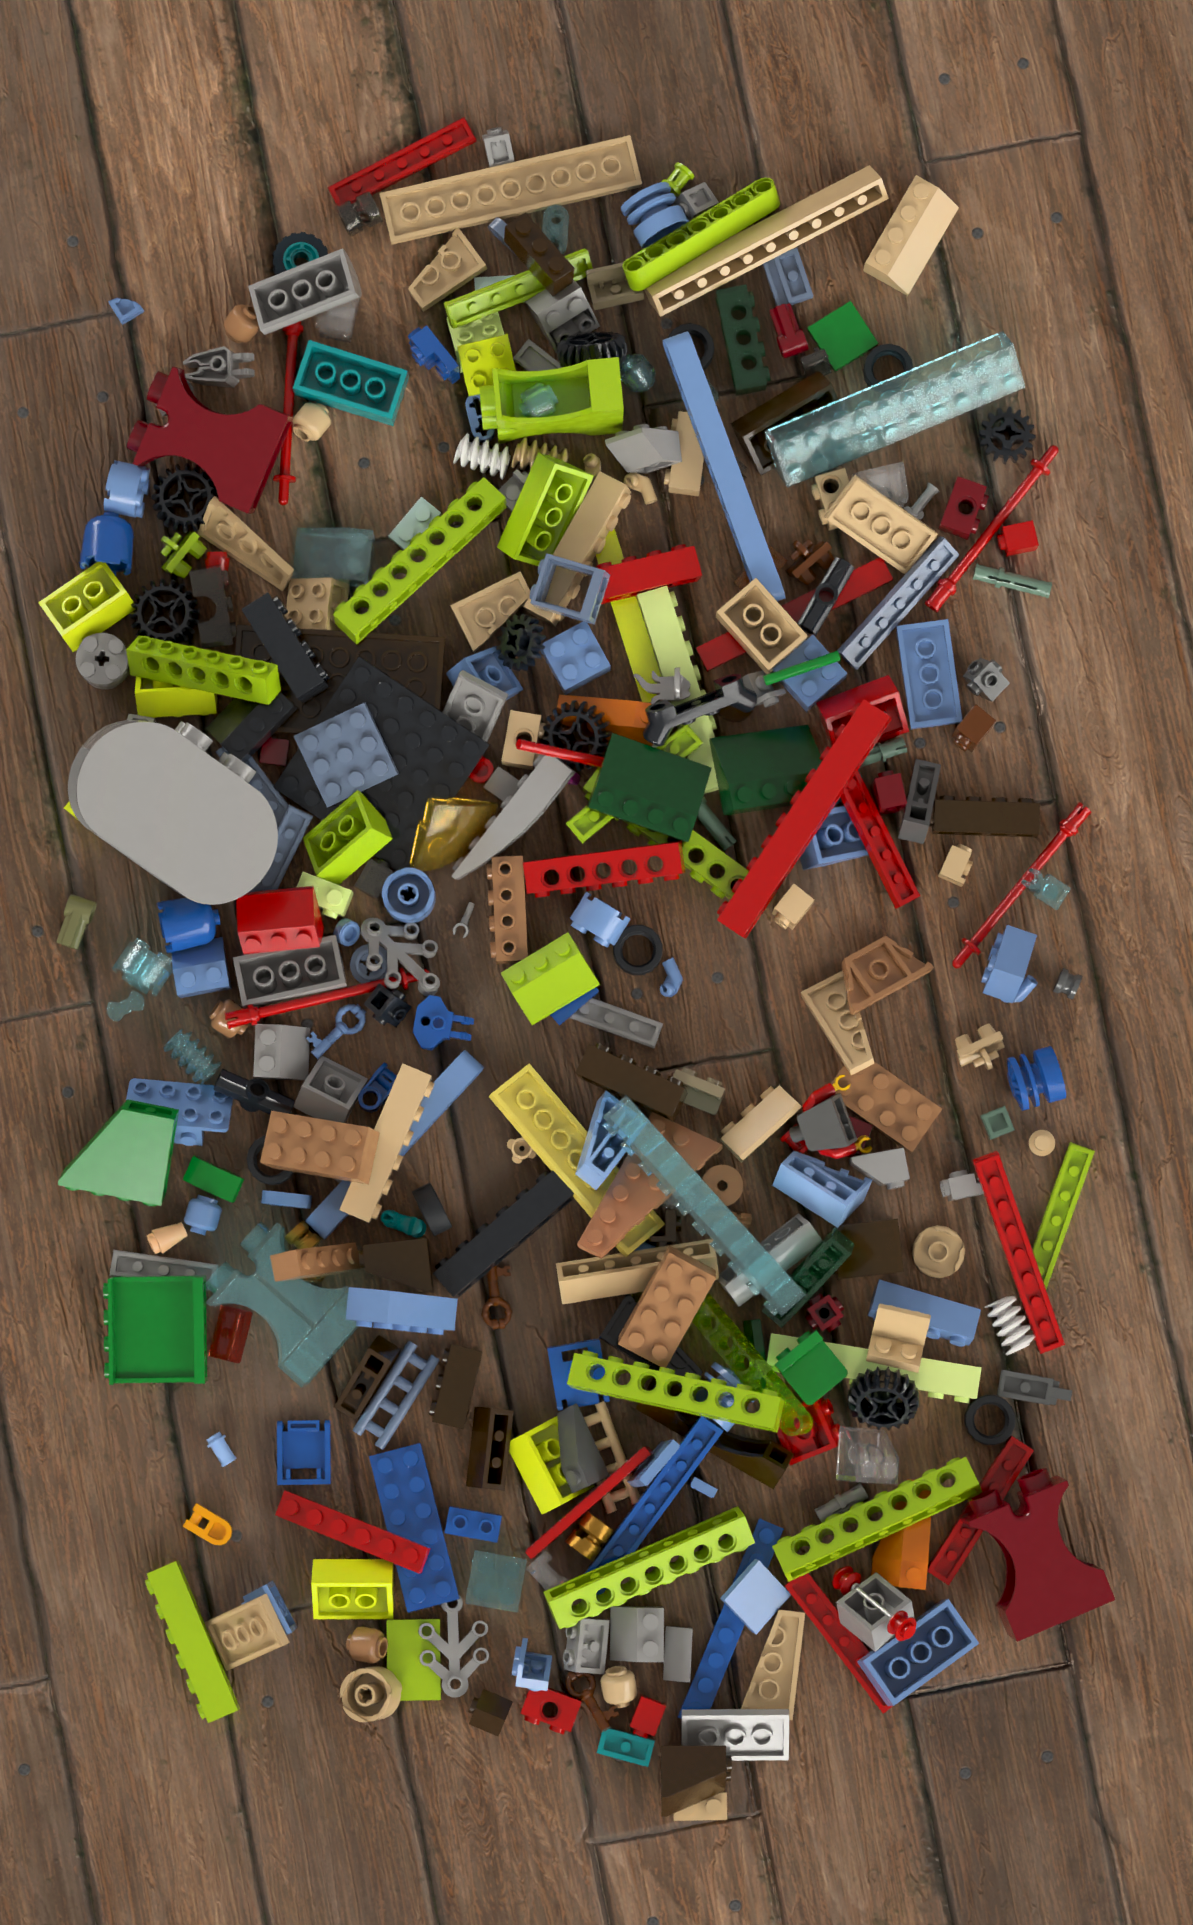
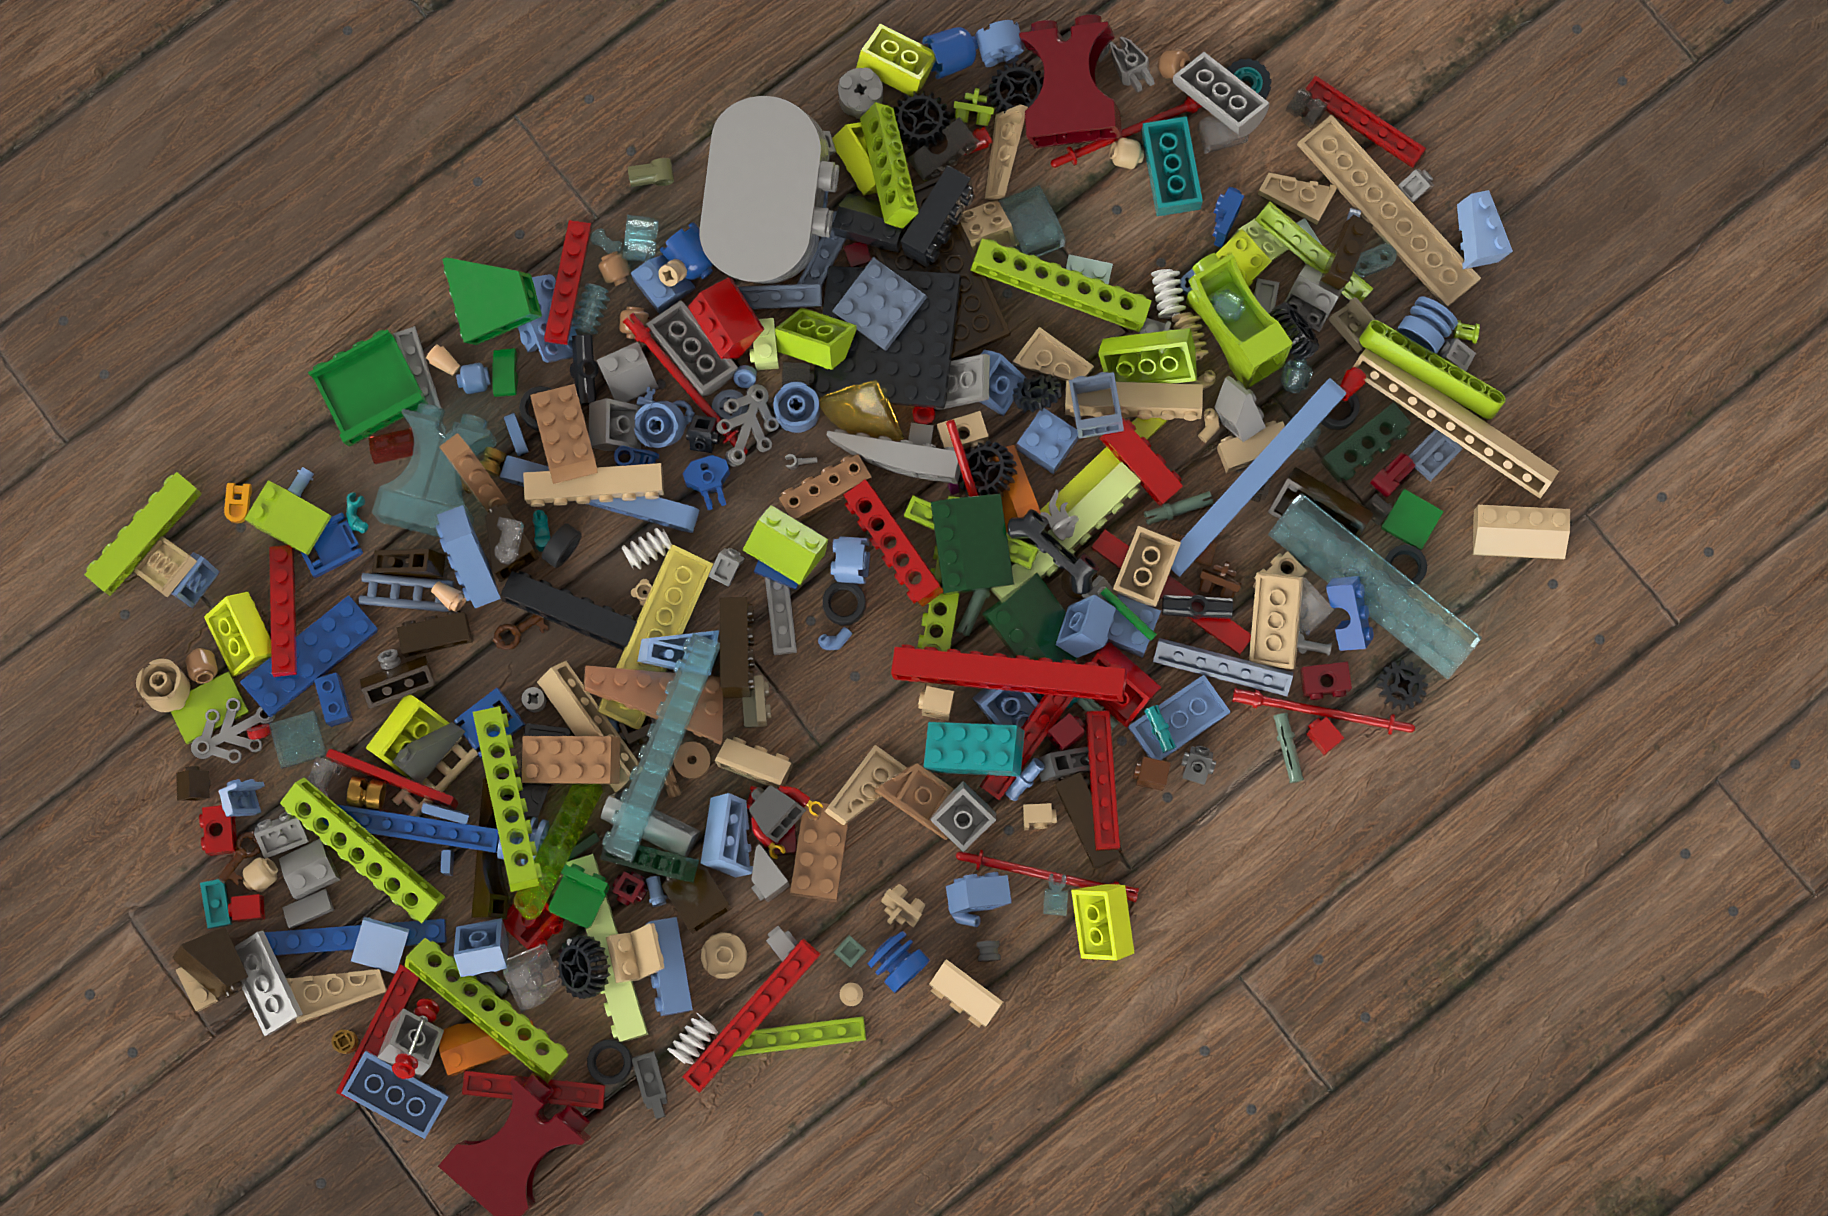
camera: 65 degrees right, 5 degrees down
none -> lime slope [245,480,332,555]
none -> red tile [247,723,271,740]
none -> pearl gold wheel [331,1029,359,1054]
none -> teal piece [346,492,369,533]
none -> light grey bush [378,649,401,670]
none -> light nougat cone [431,581,466,612]
none -> medium blue brick [454,918,509,977]
none -> clear leg [494,517,524,564]
none -> light grey wheel [521,687,547,713]
none -> red plate [544,220,592,345]
none -> medium nougat head [598,251,631,286]
none -> white piece [622,528,672,569]
none -> medium blue brick [634,401,687,448]
none -> light blue pin [645,876,667,907]
none -> tan wheel [659,259,687,286]
none -> light grey bracket [708,548,745,587]
none -> teal brick [924,722,1025,777]
none -> tan slope [929,959,1003,1028]
none -> light grey slope [930,781,996,852]
none -> medium blue pin [1005,758,1045,801]
none -> medium blue brick [1055,595,1116,658]
none -> neon yellow slope [1071,884,1134,961]
none -> red tile [1085,710,1120,850]
none -> sand green pin [1144,491,1213,525]
none -> teal pin [1144,705,1177,753]
none -> arch [1326,576,1374,651]
none -> red cone [1340,367,1366,401]
none -> light blue wedge [1457,190,1513,269]

